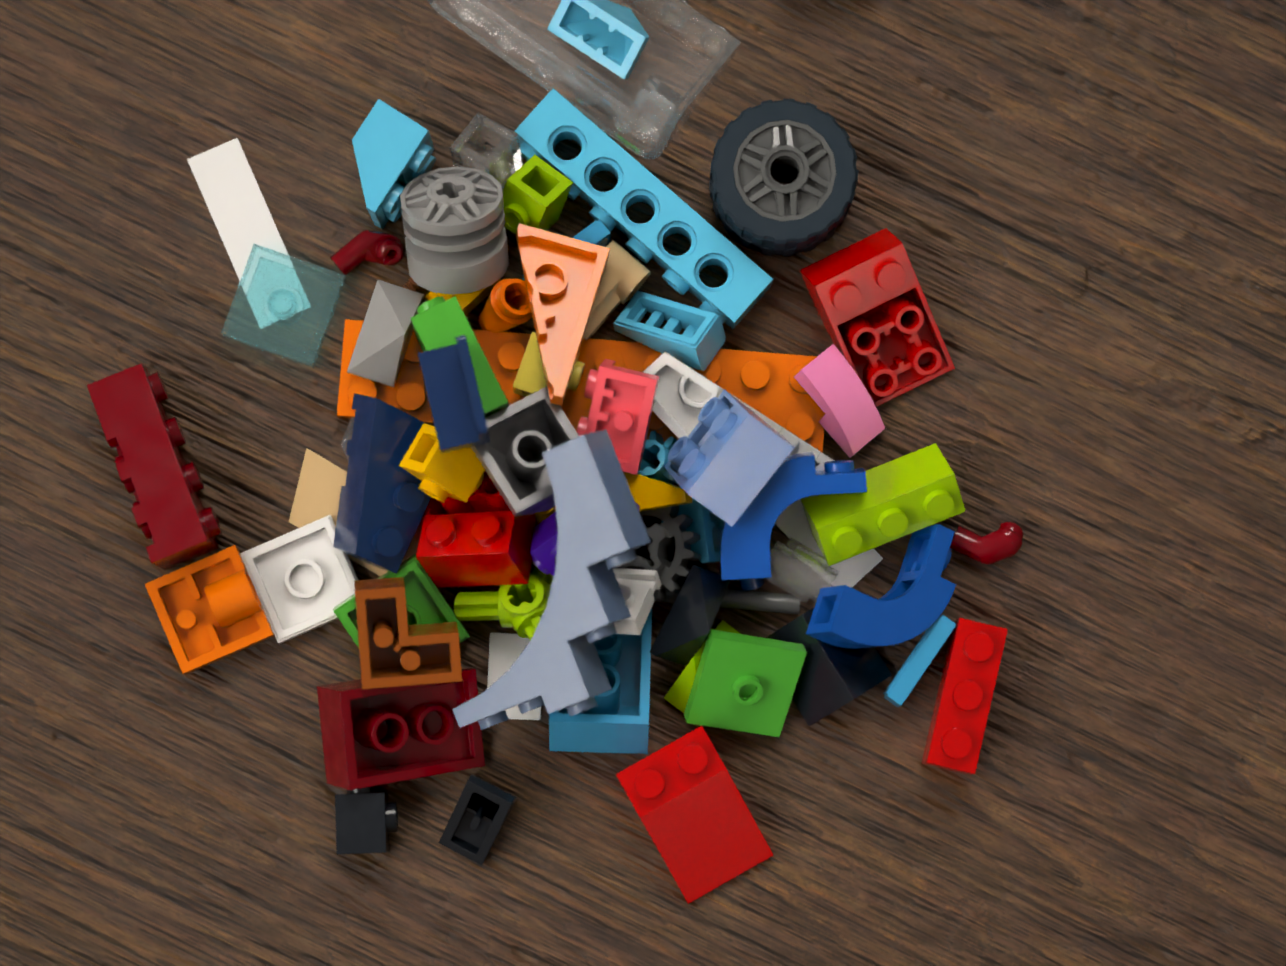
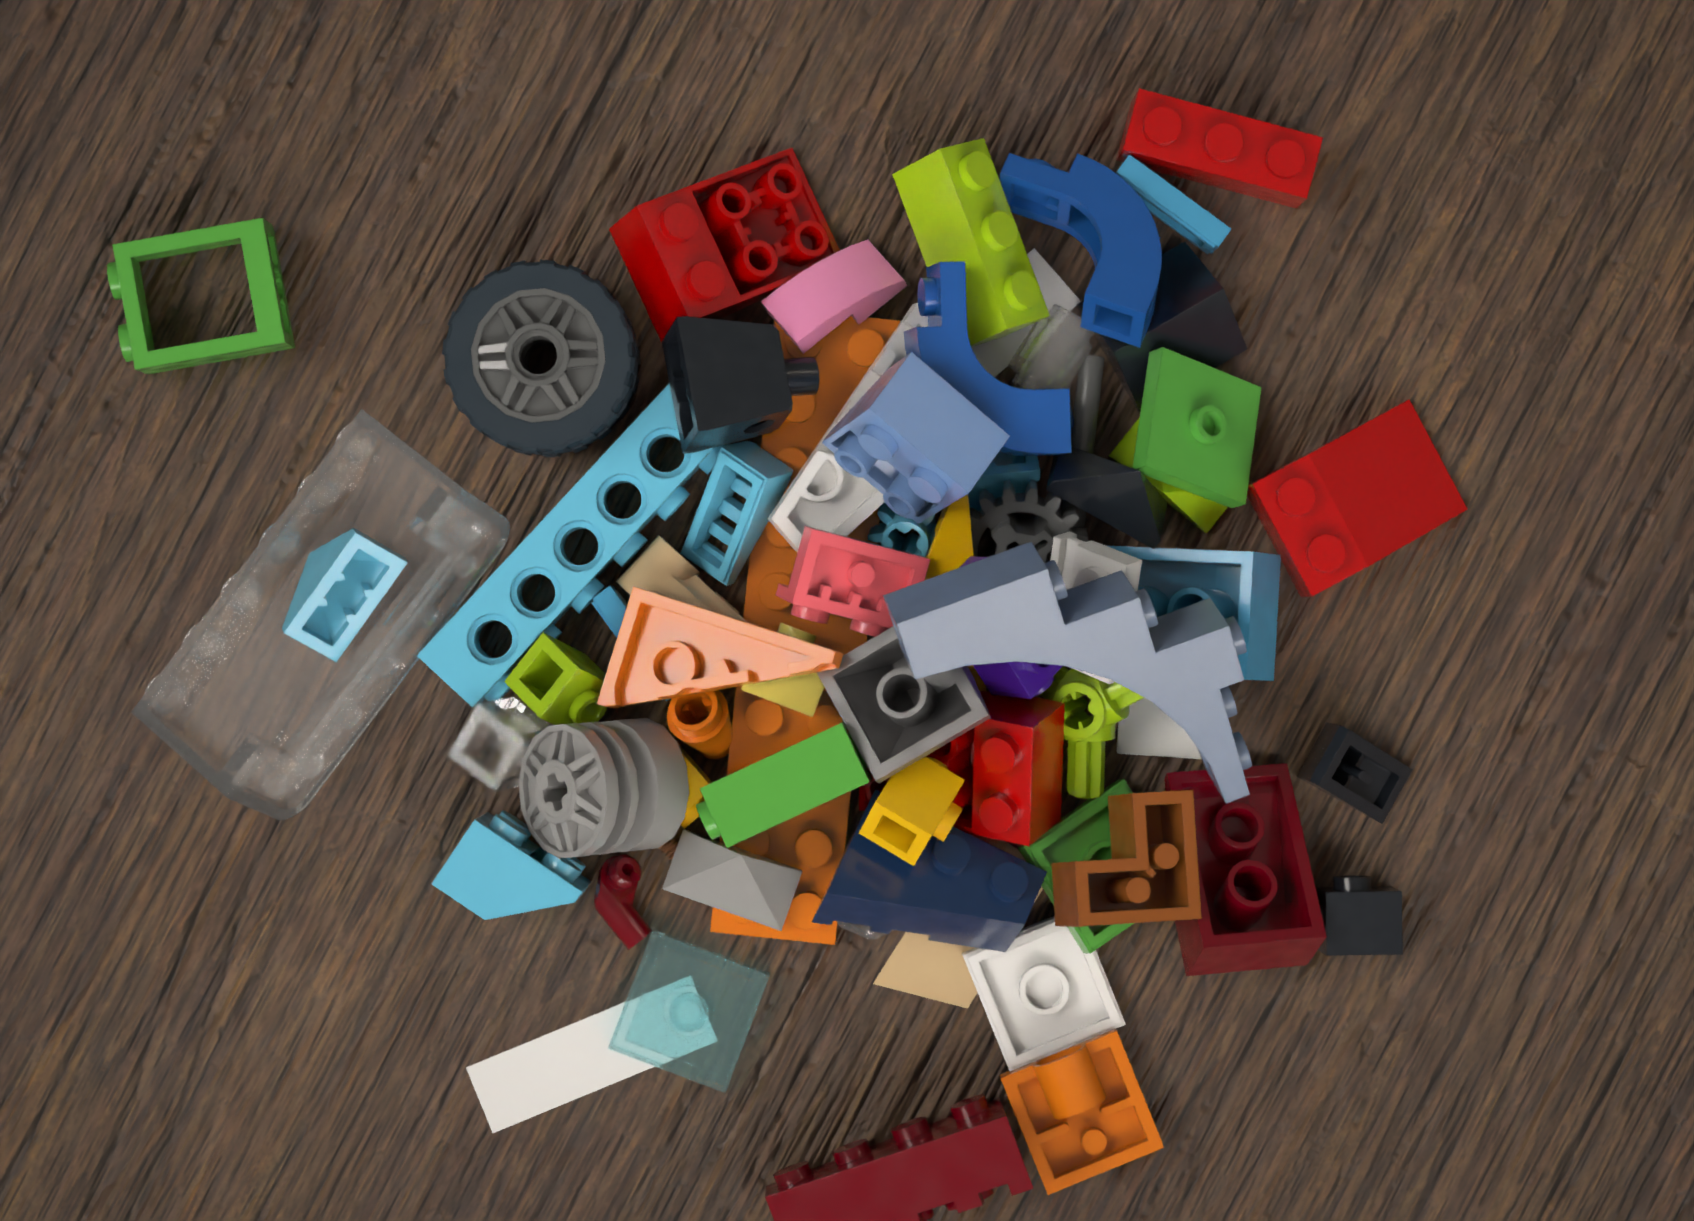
camera: 85 degrees left, 5 degrees up
dark blue panel [418,335,490,454] -> none
dark red arm [950,522,1024,565] -> none
none -> black torso [662,316,819,454]

